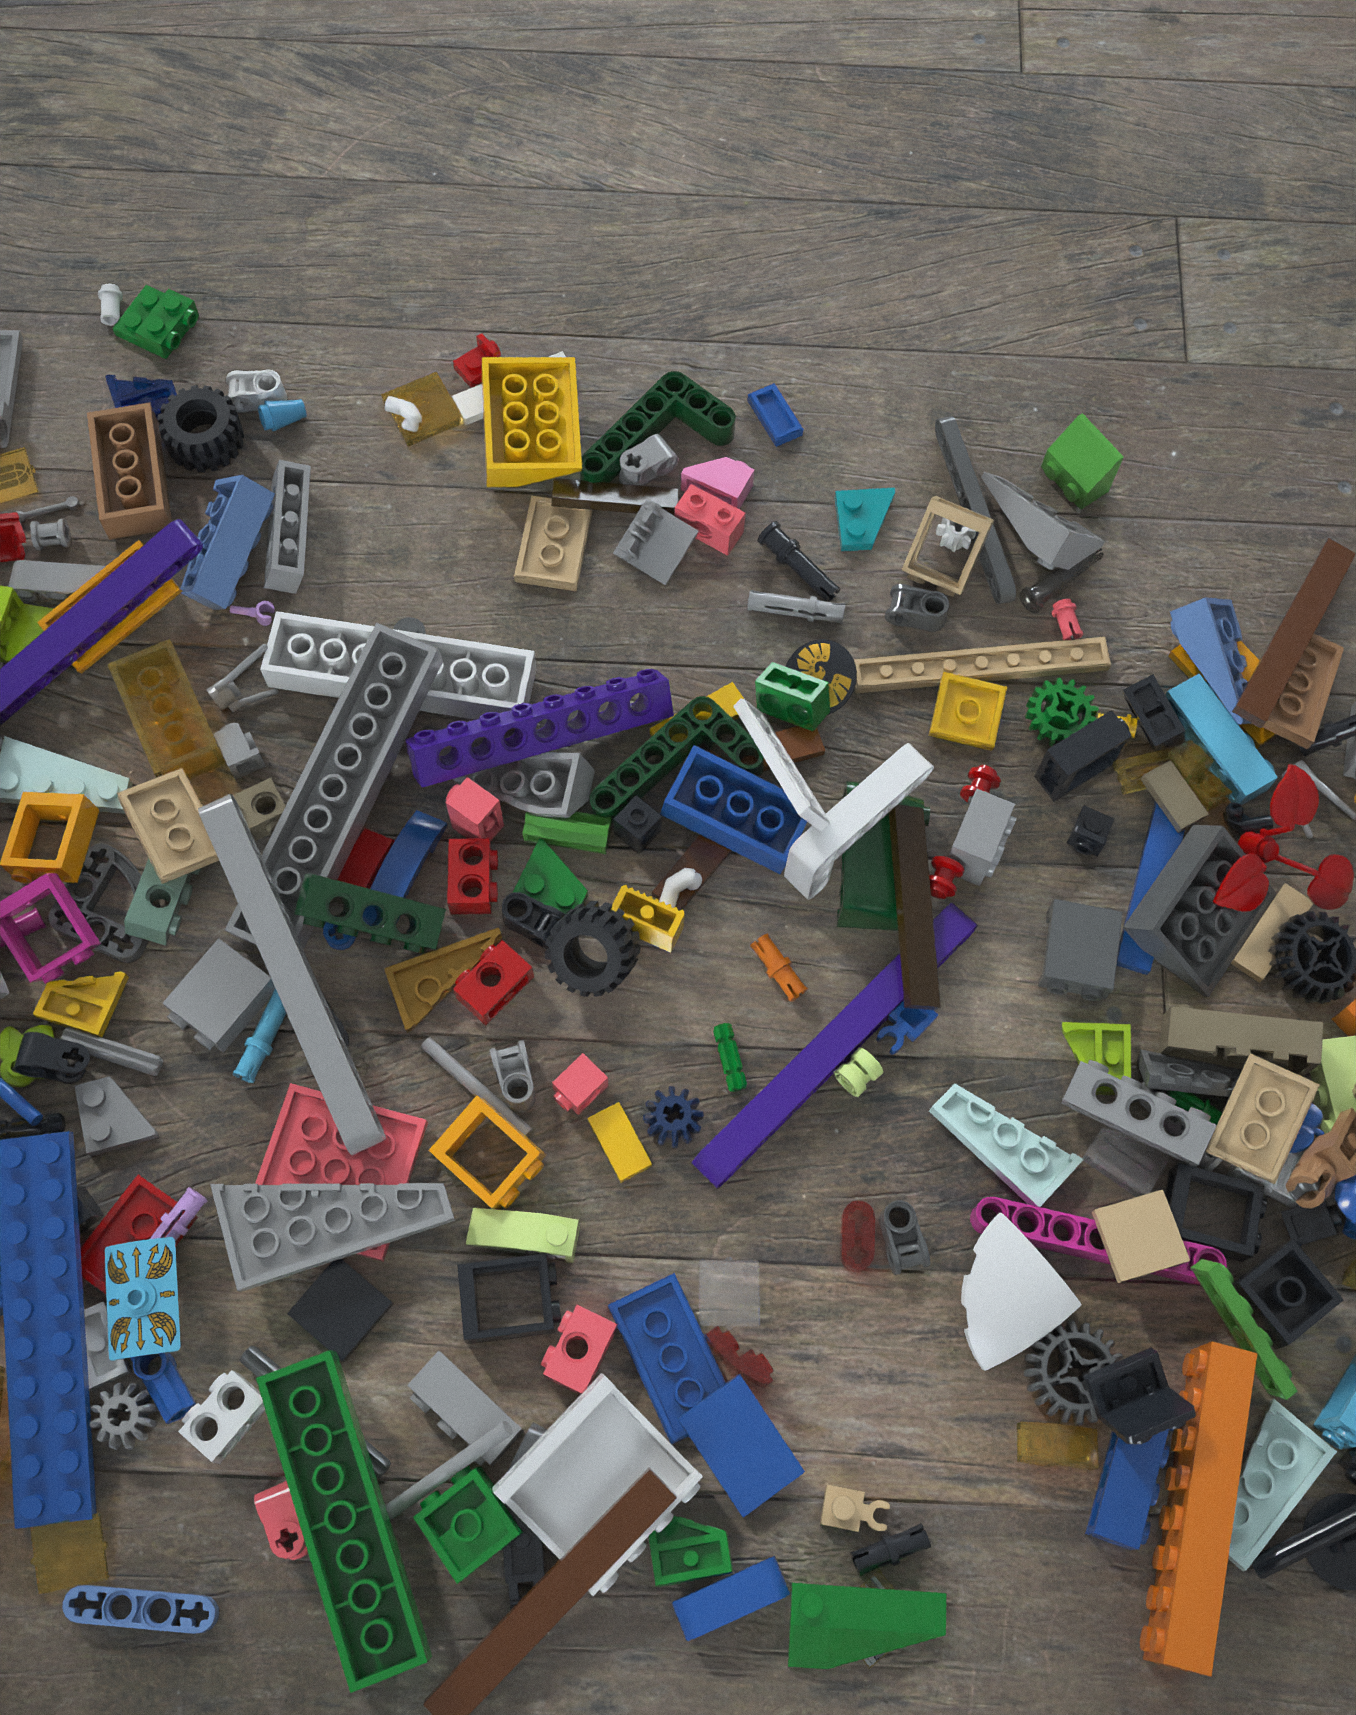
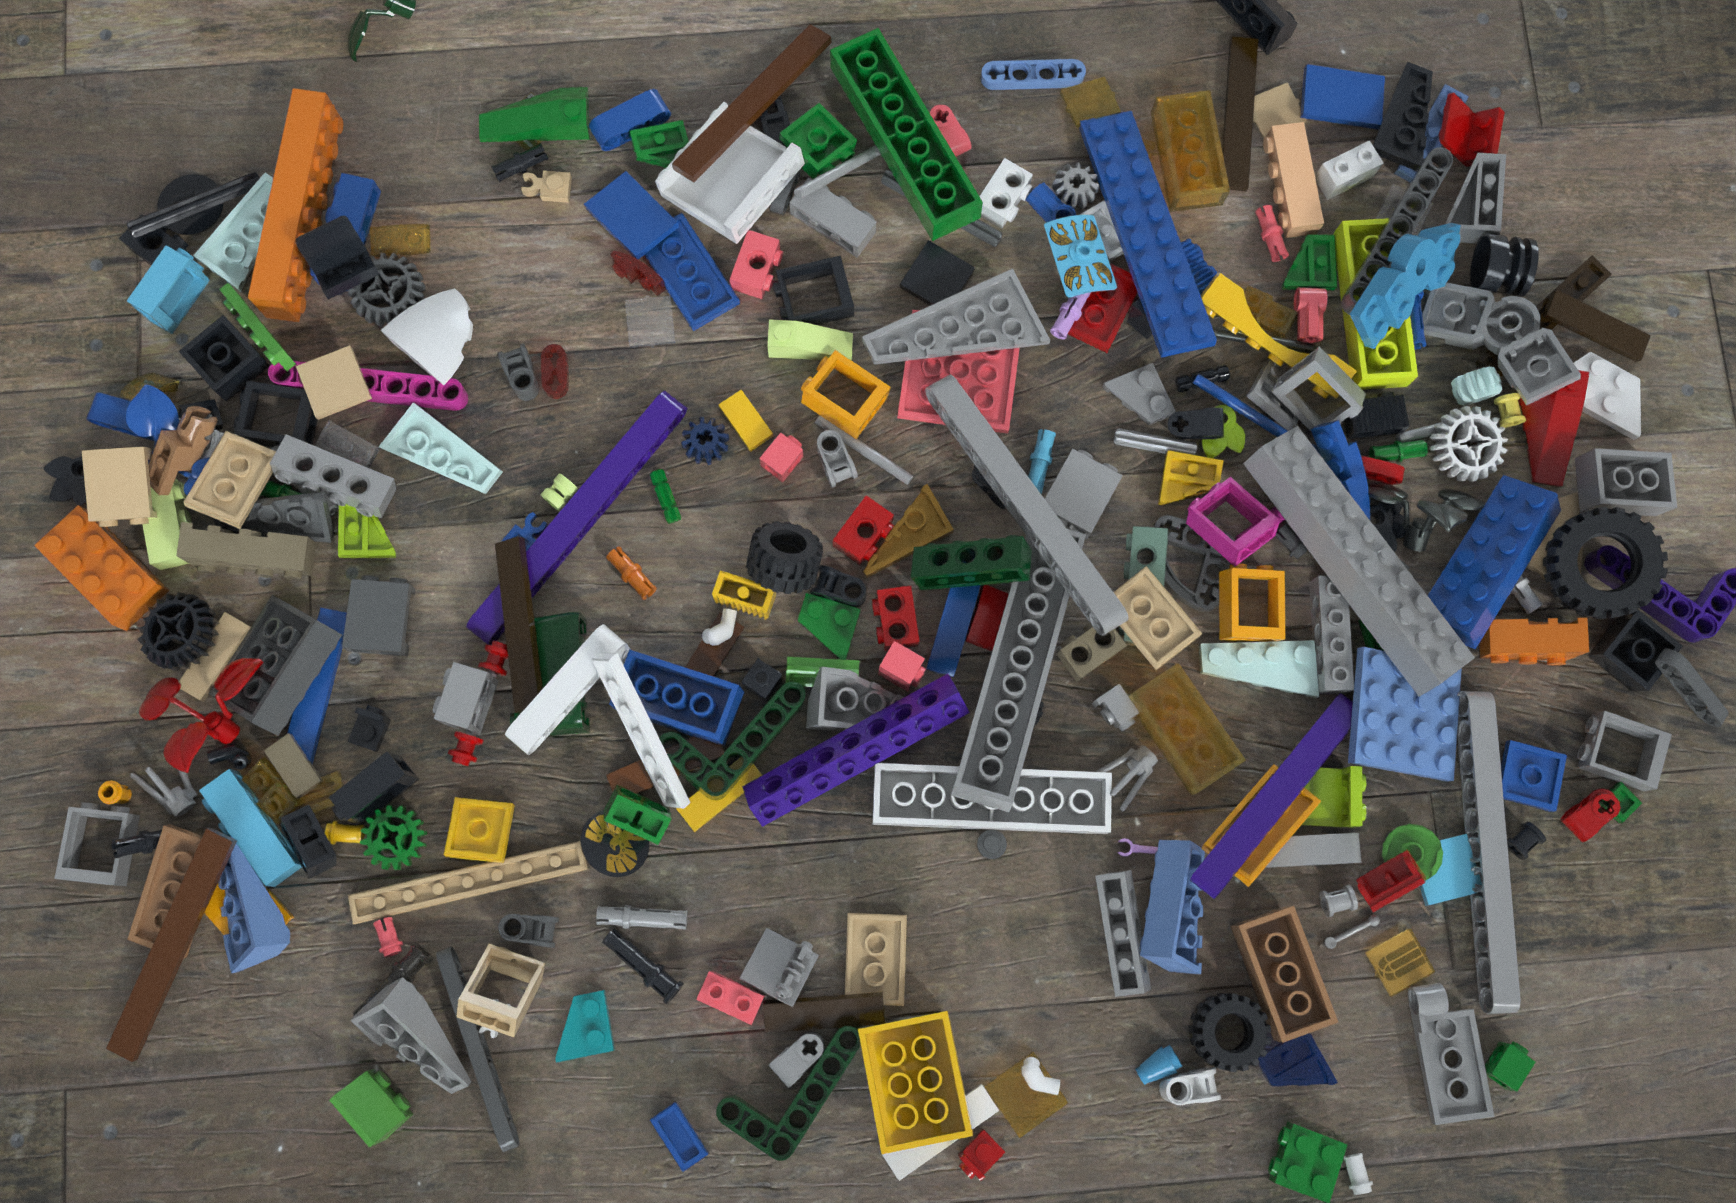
camera: 170 degrees right, 10 degrees up
bright pink slope [681,457,754,509] -> none

